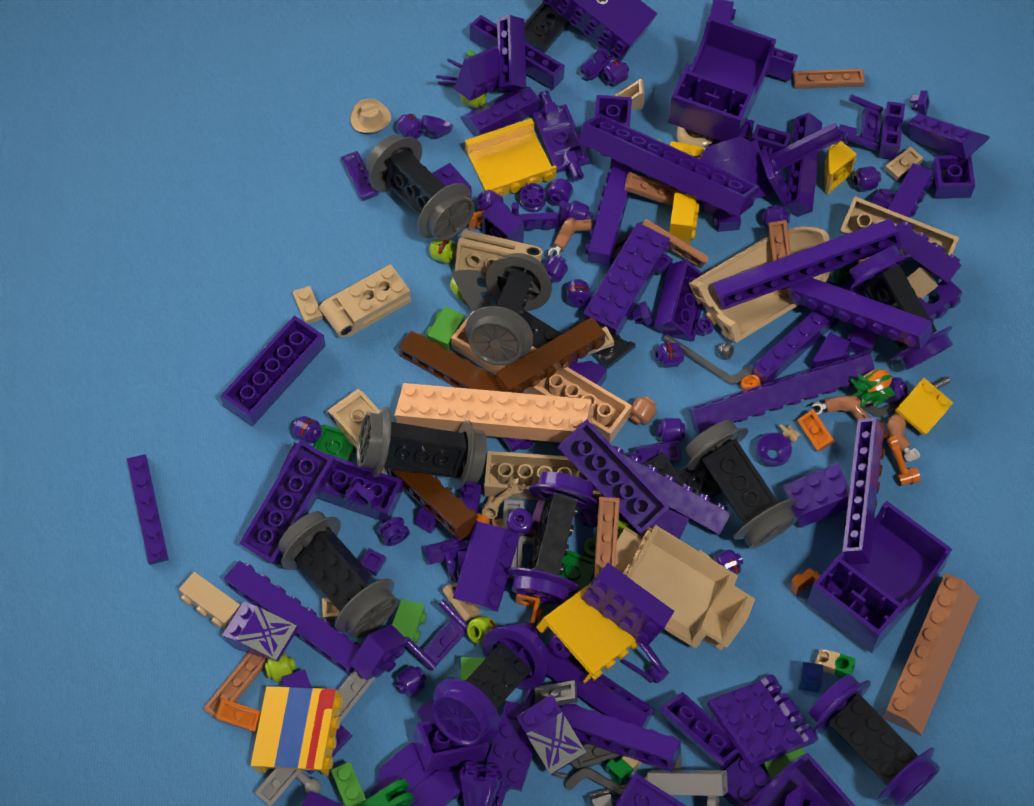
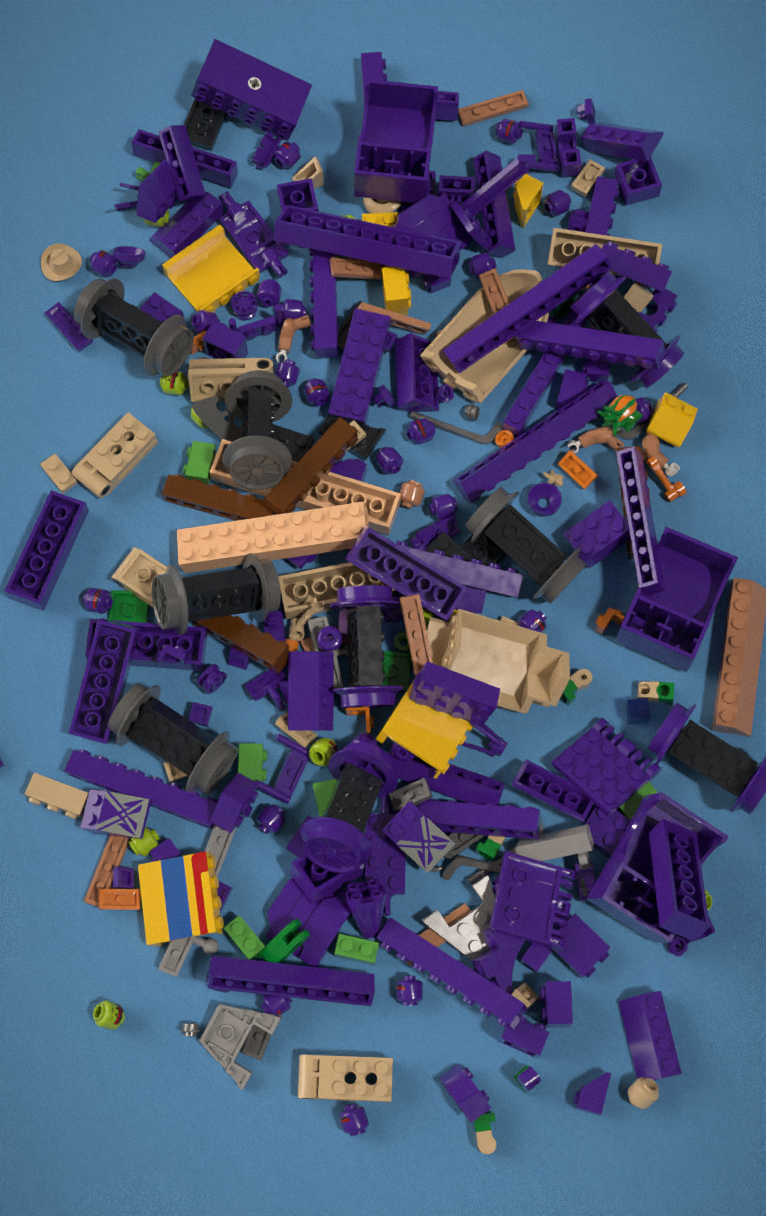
camera: 15 degrees left, 10 degrees up
none -> dark purple plate [113,866,134,889]
none -> dark purple head [376,447,403,475]
none -> dark purple head [495,119,523,144]
none -> leg [561,669,592,706]

